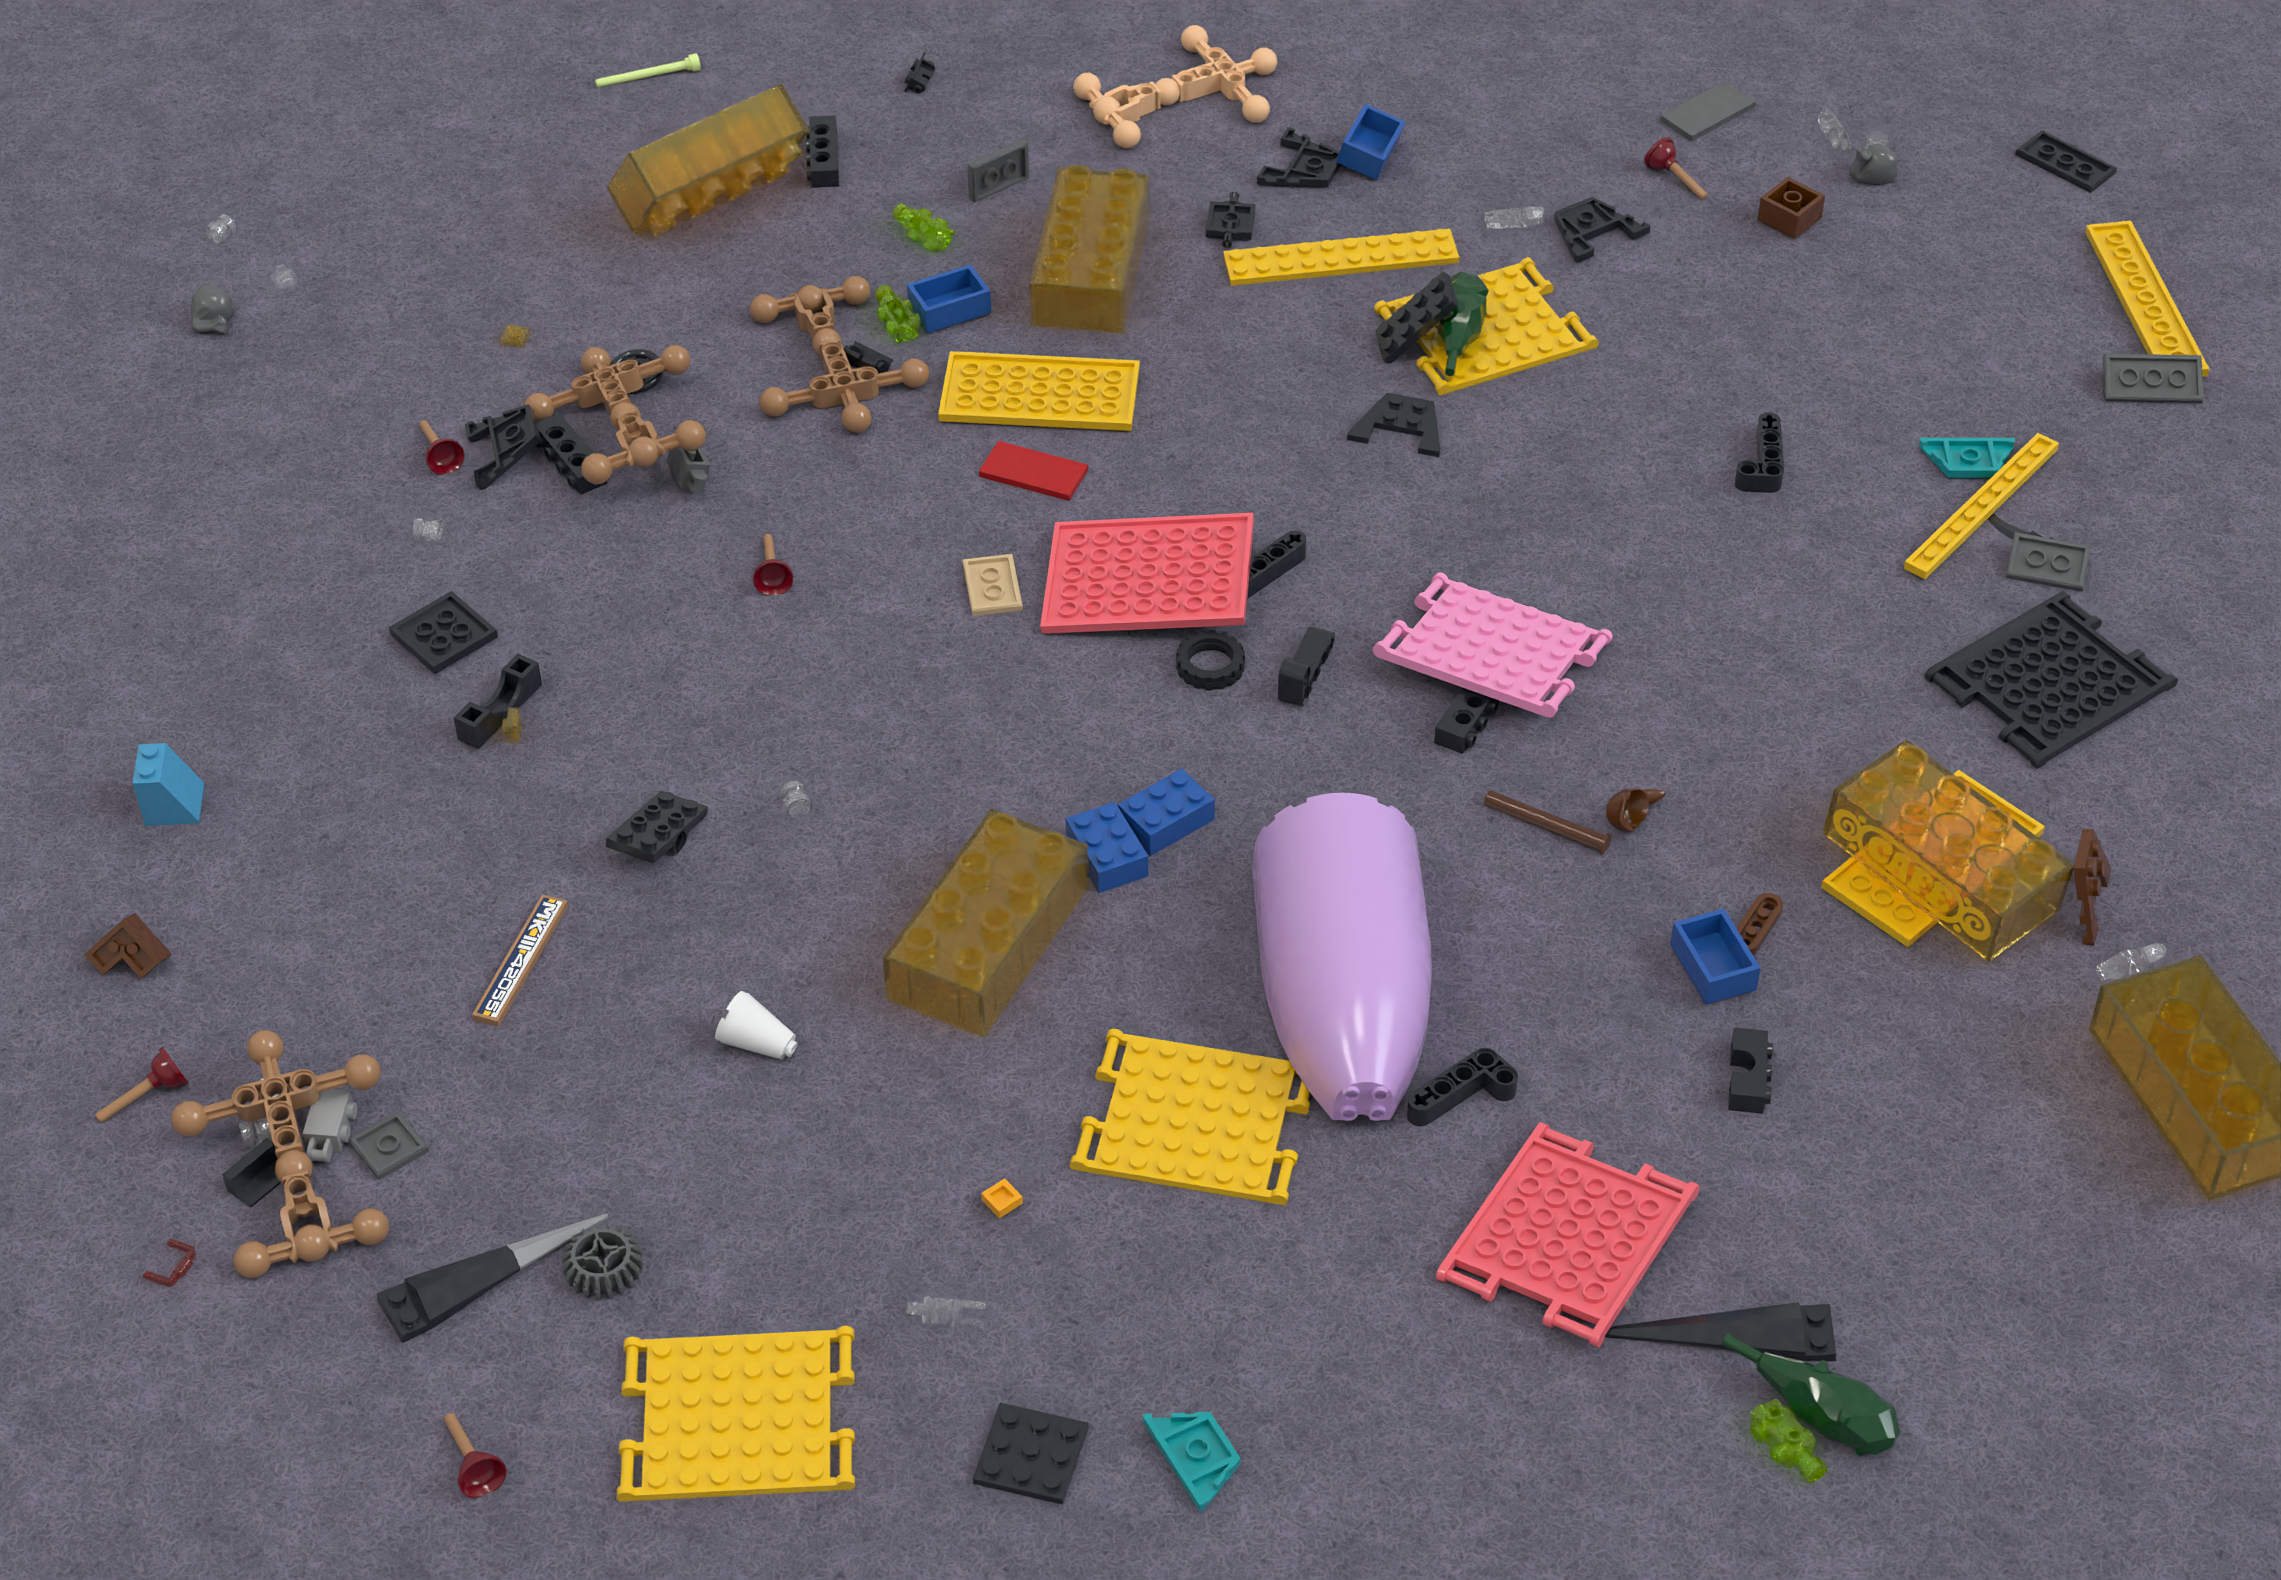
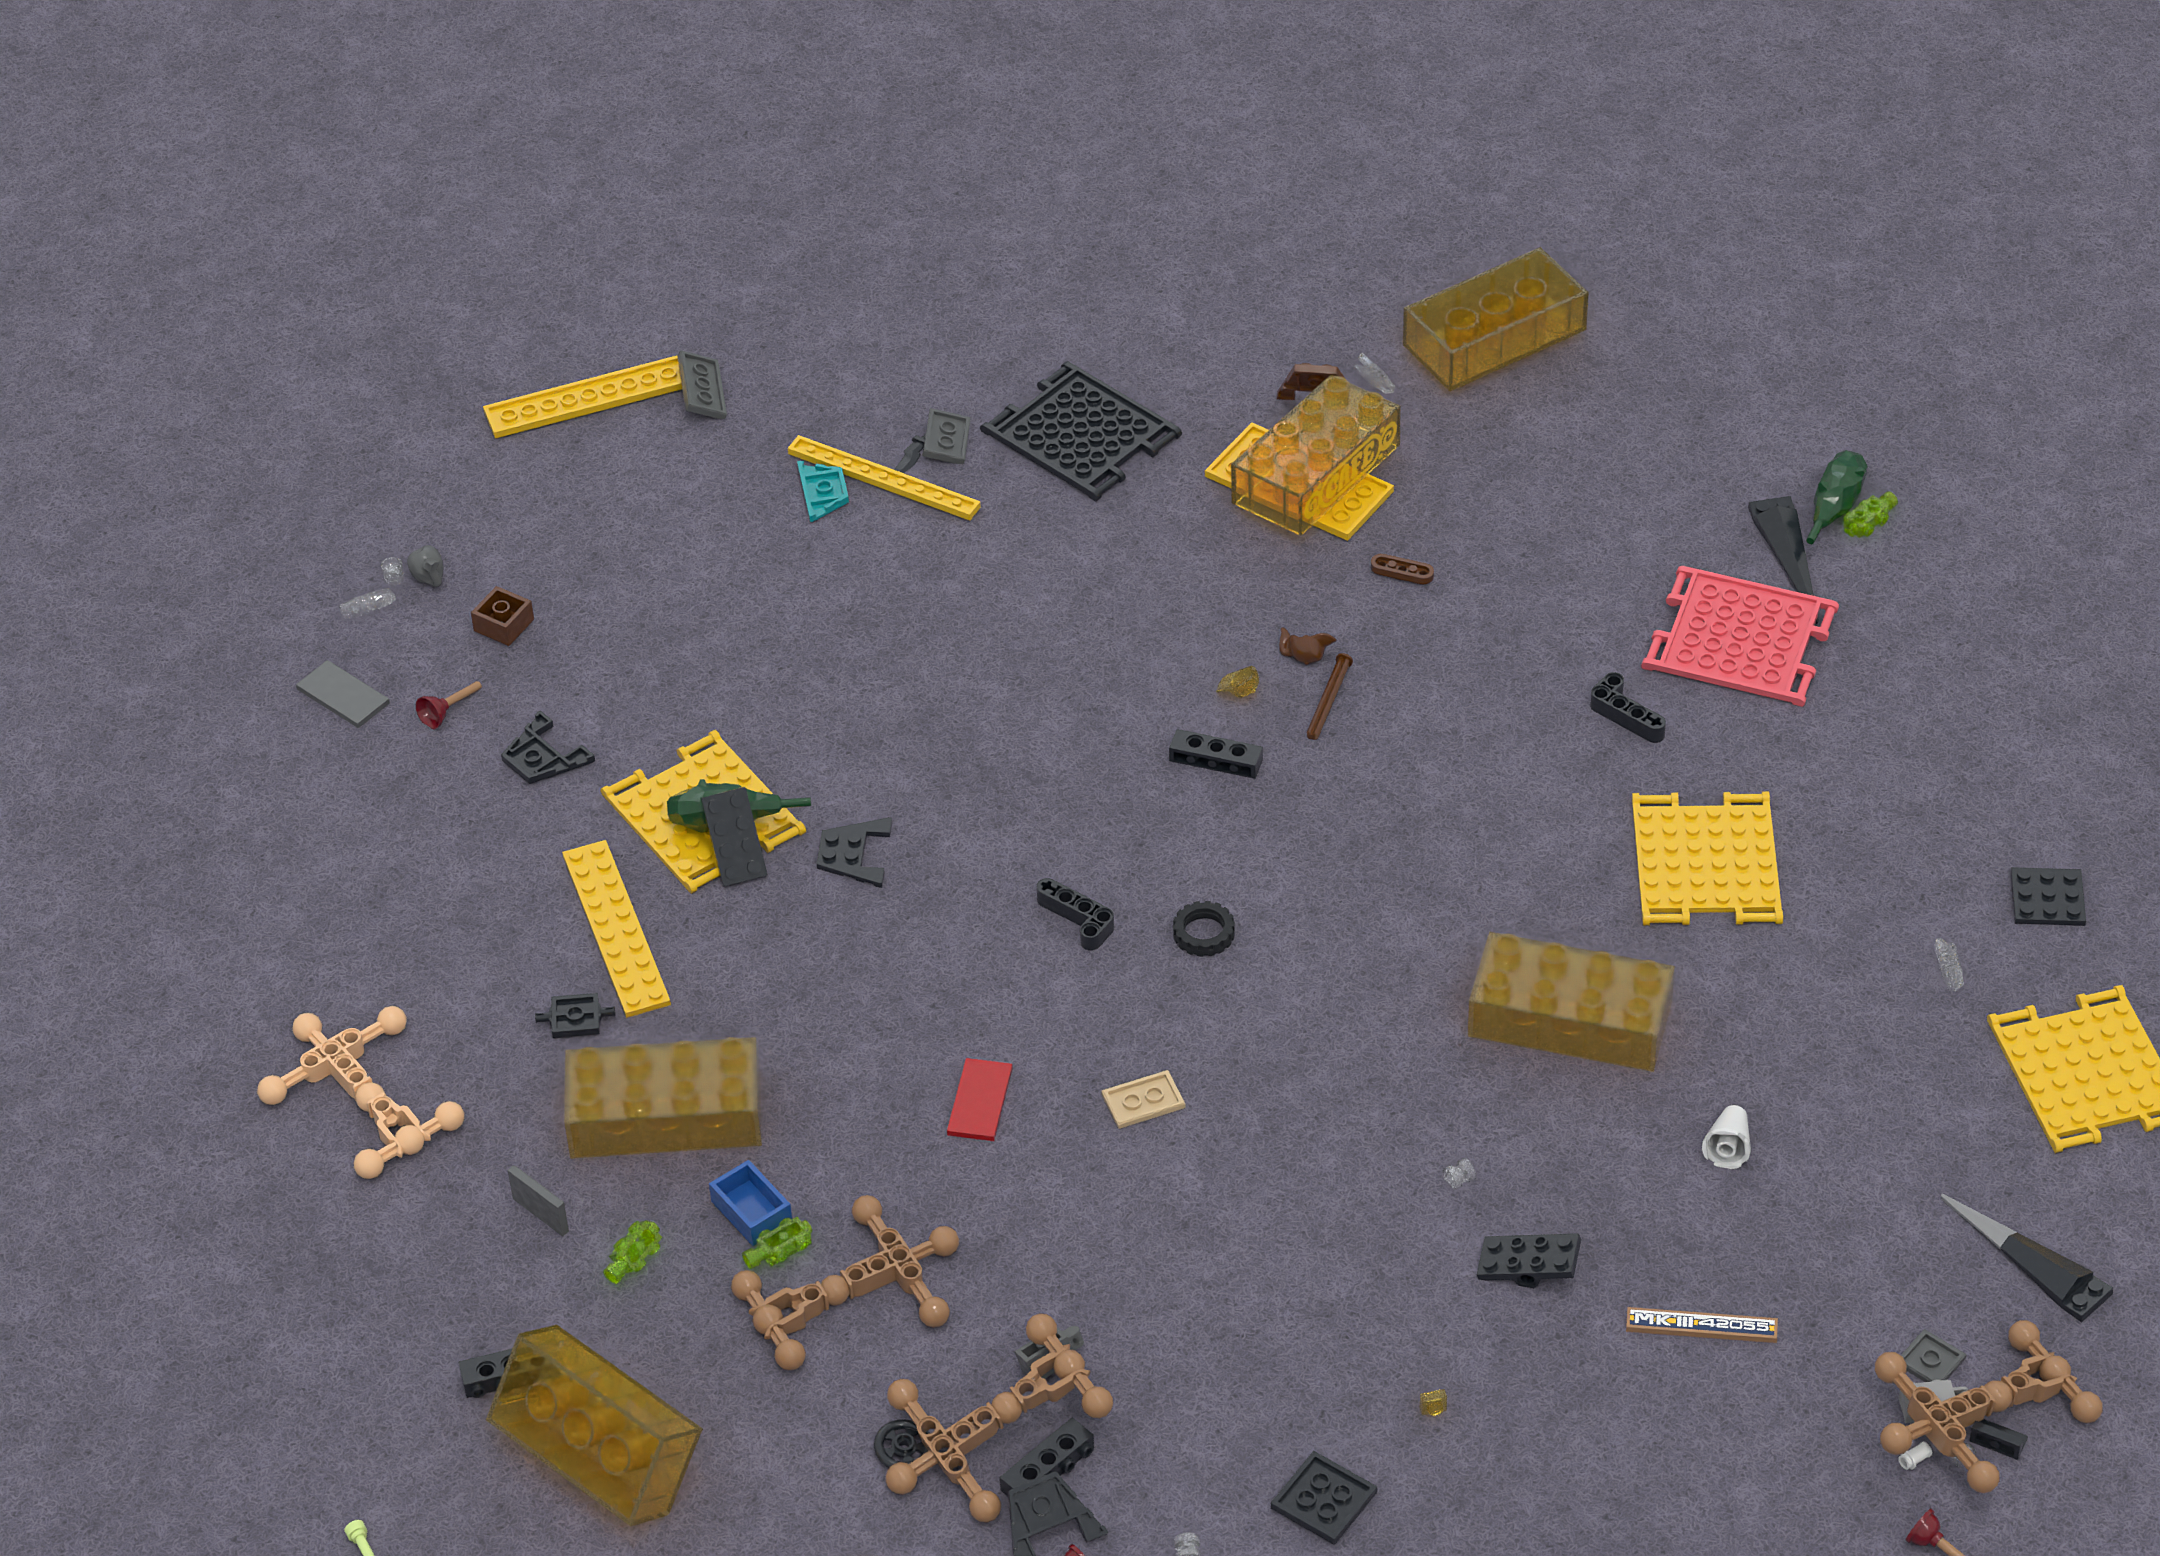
camera: 100 degrees left, 0 degrees up
clear red piece [143,1239,196,1287] -> none
black arch [454,653,542,749] -> none
dark grey gear [562,1223,643,1300] -> none
dark red piece [753,534,794,596] -> none
black hinge [843,341,893,374] -> none
black hinge [904,52,935,94] -> none
yellow plate [938,351,1140,431] -> none
light orange plate [981,1178,1023,1219] -> none
coral plate [1040,513,1254,634] -> none
blue piece [1065,802,1149,893] -> none
blue piece [1118,768,1215,856] -> none
teal wing [1142,1412,1240,1512] -> none
lavender panel [1252,793,1432,1121] -> none
black wing [1257,127,1341,187] -> none
black beam [1278,626,1335,706] -> none
blue piece [1336,104,1406,180] -> none
bright pink plate [1373,572,1613,718] -> none
clear hinge [1485,206,1545,229] -> none
blue piece [1670,908,1761,1004] -> none
black arch [1728,1027,1773,1114] -> none
black beam [1735,412,1784,493] -> none
black tile [2015,130,2117,193] -> none
none -> clear yellow piece [1216,666,1259,698]

